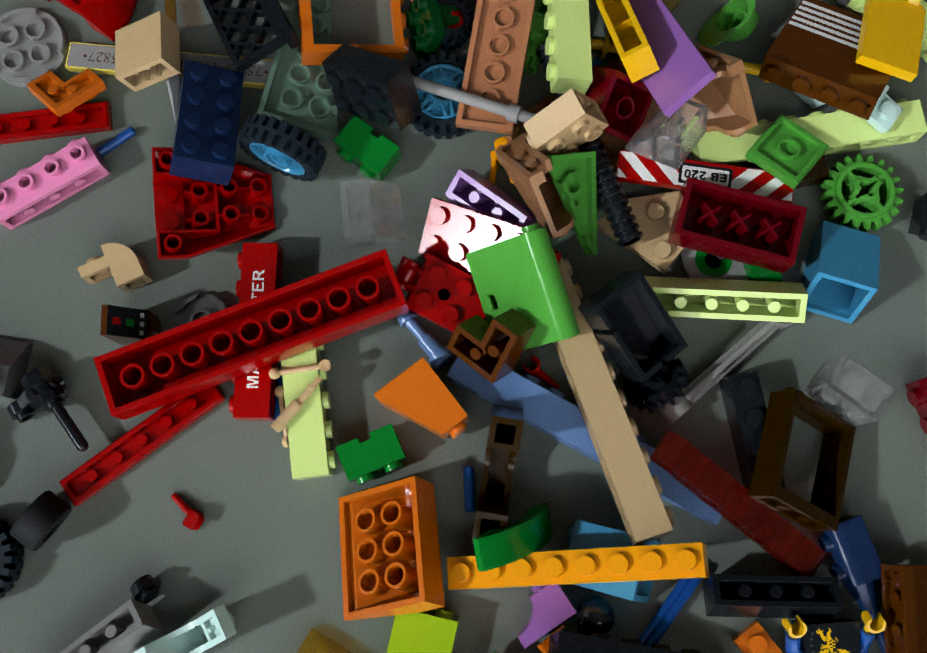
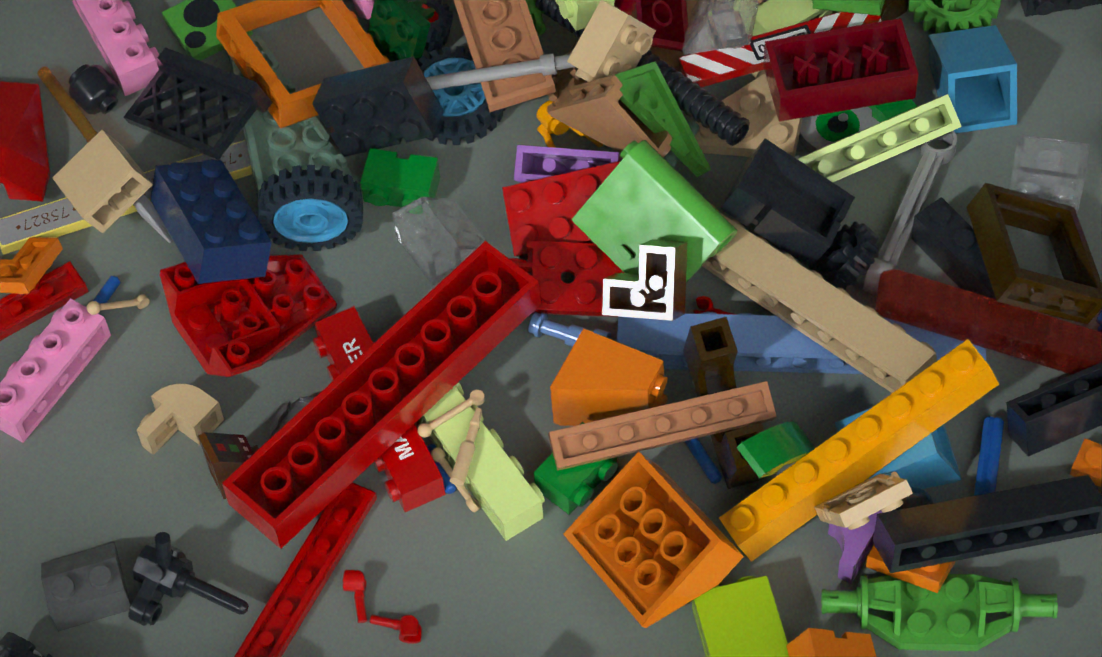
camera: 25 degrees left, 20 degrees down
none -> tan hinge [87,294,150,315]
none -> red hand [343,570,367,623]
none -> nougat plate [548,381,777,471]
none -> tan plate [814,471,913,530]

